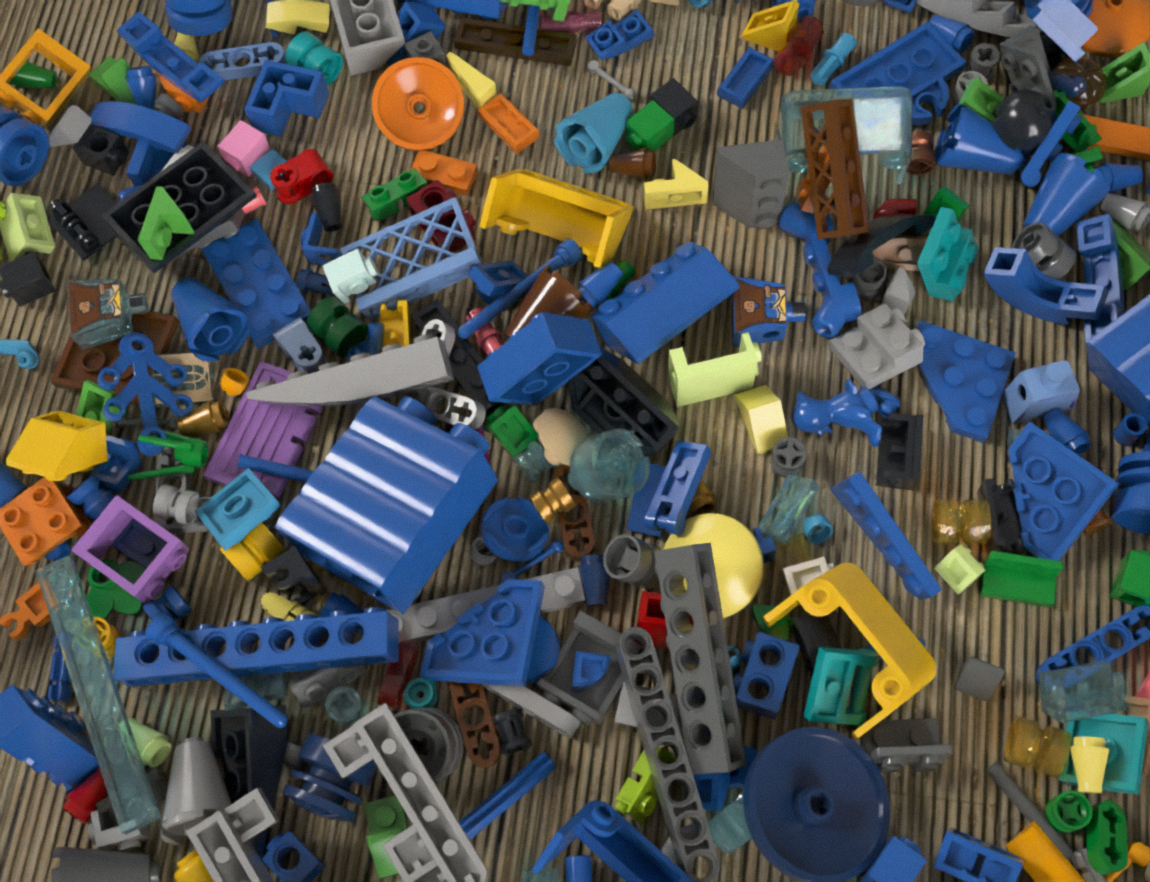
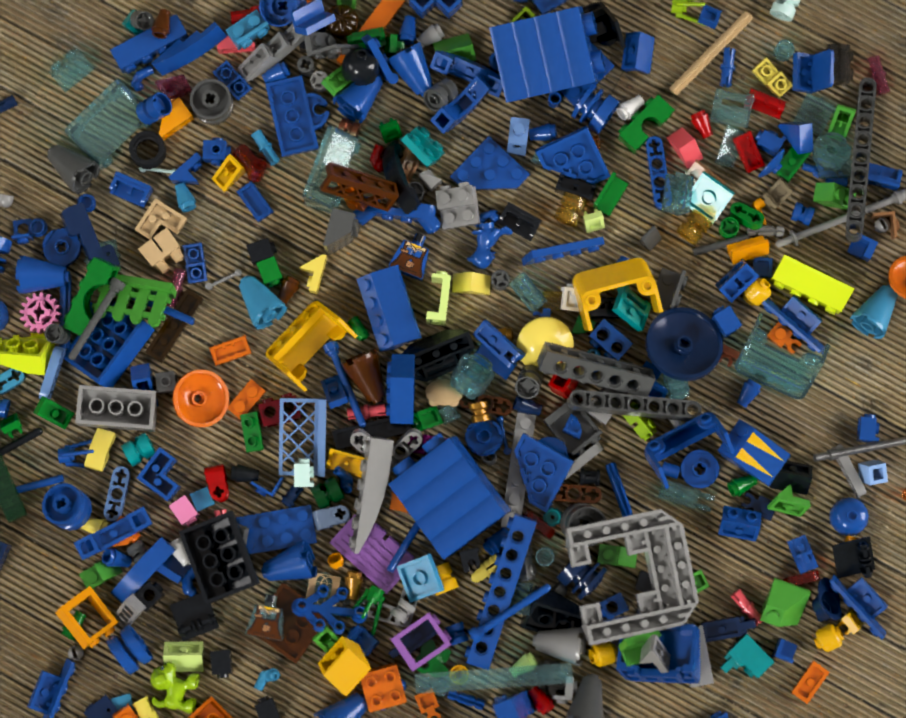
camera: 75 degrees left, 15 degrees up
blue wheel [67,474,115,522] -> none
bright green slope [138,187,195,260] -> none
light yellow slope [446,52,497,109] -> none
blue cone [577,260,623,309] -> none
dark azure hinge [803,513,833,544] -> none
dark blue arm [1047,72,1087,98] -> none
light yellow cone [1070,737,1109,794] -> none

